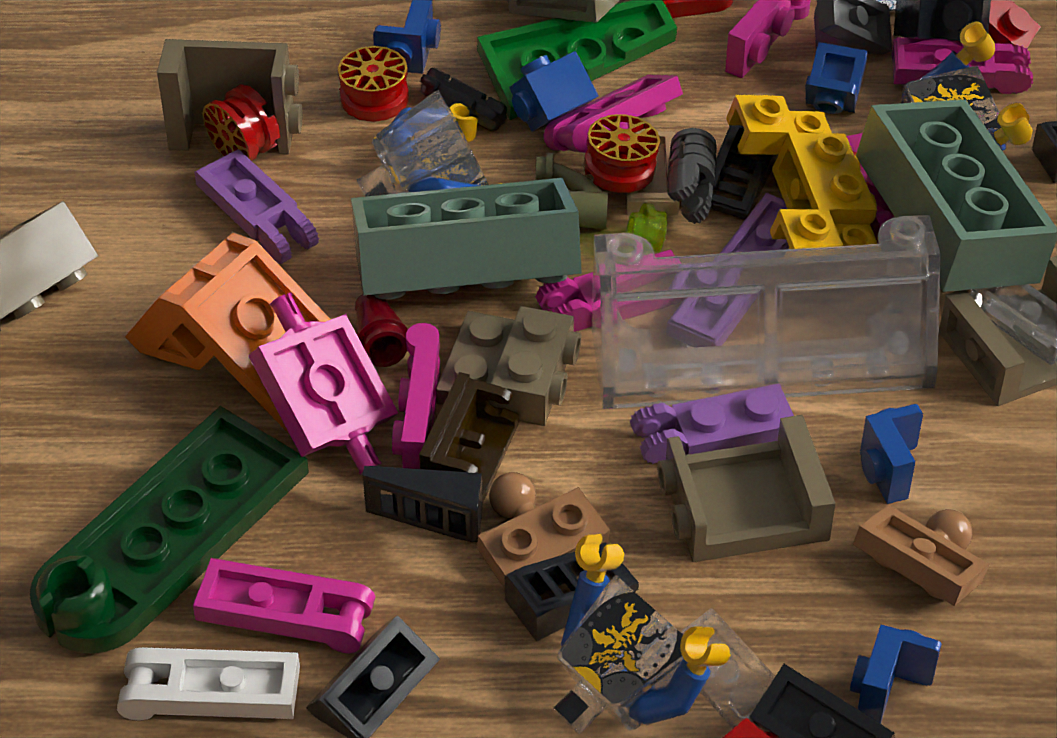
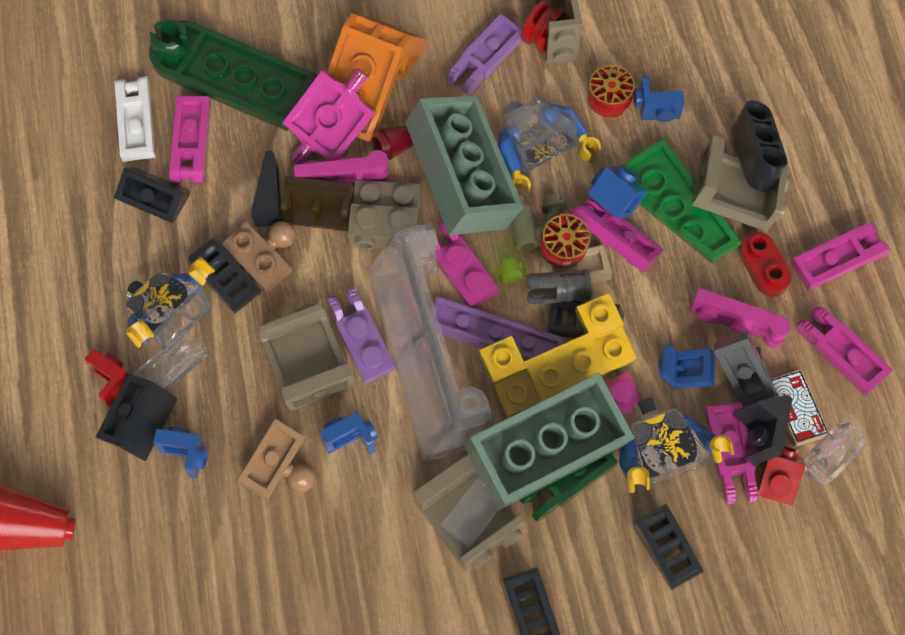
camera: 80 degrees right, 20 degrees up
black axle [420,68,507,131] -> none

